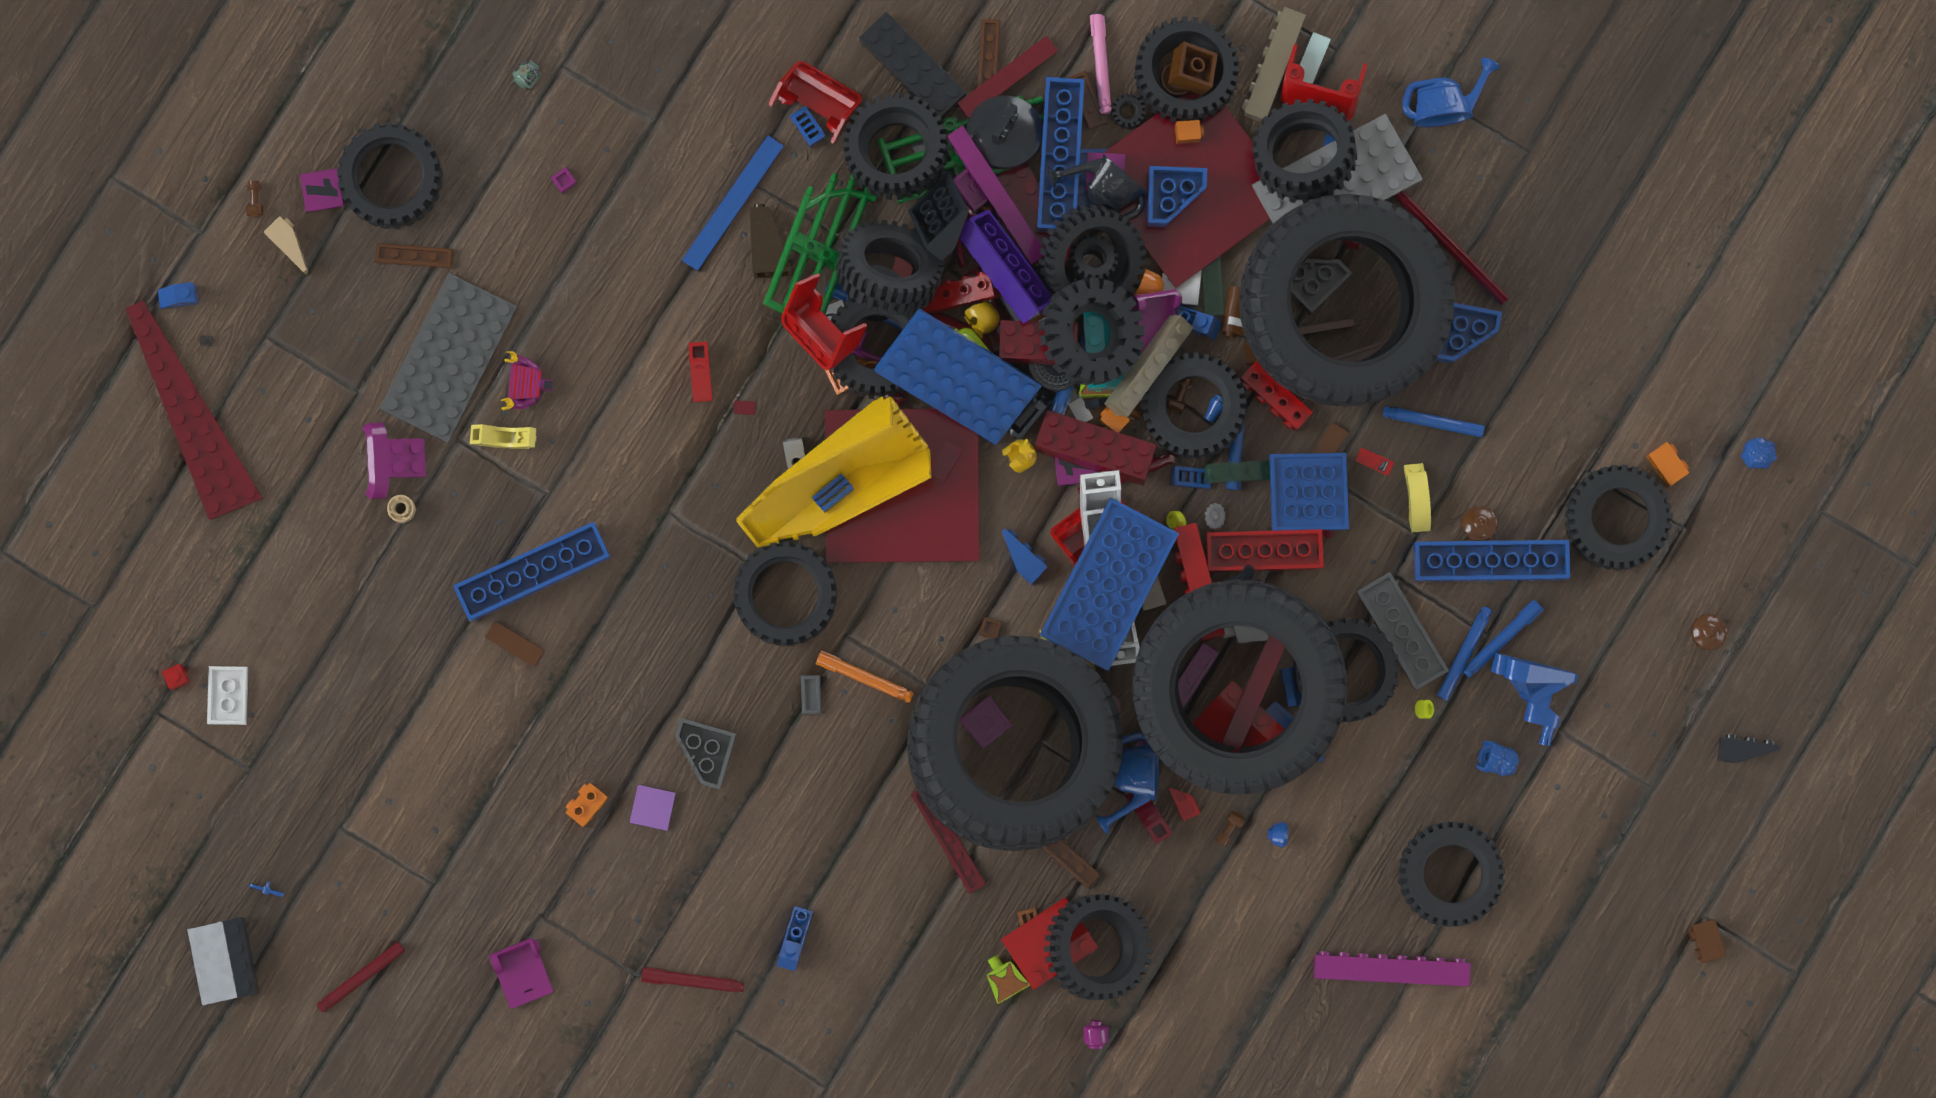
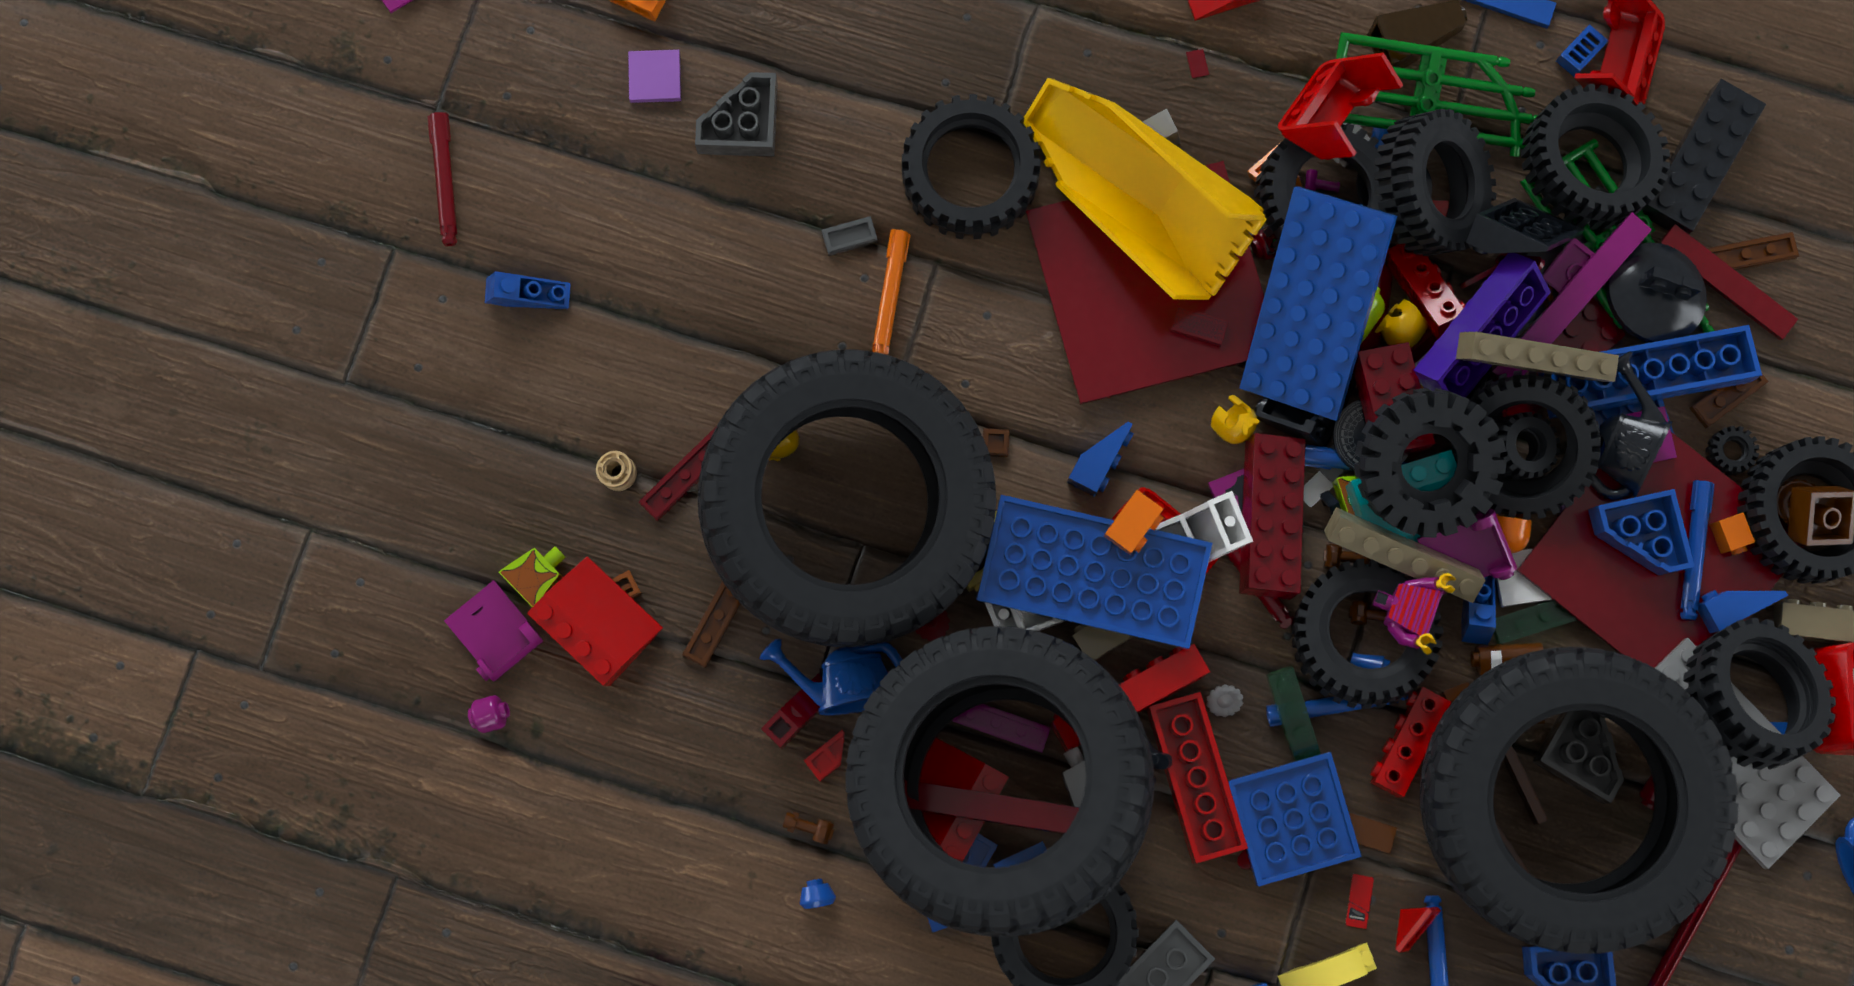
camera: 80 degrees right, 5 degrees down
blue tile [812,474,854,513] -> none
magenta tile [960,696,1013,750] -> none
black tyre [1044,894,1153,1000] -> none
bright pink piece [1090,14,1111,114] -> none
orange brick [1100,407,1130,433] -> none
neon yellow tile [1166,511,1187,530] -> none
blue slope [1170,466,1212,489] -> none
none -> magenta door [444,580,544,682]
none -> tan wheel [596,451,637,491]
none -> orange brick [1104,490,1164,555]
none -> torso [1373,573,1456,655]
none -> red slope [1395,907,1441,953]
none -> dark tan brick [1456,332,1619,382]
none -> blue piece [1680,480,1715,621]
none -> blue slope [1698,590,1788,633]

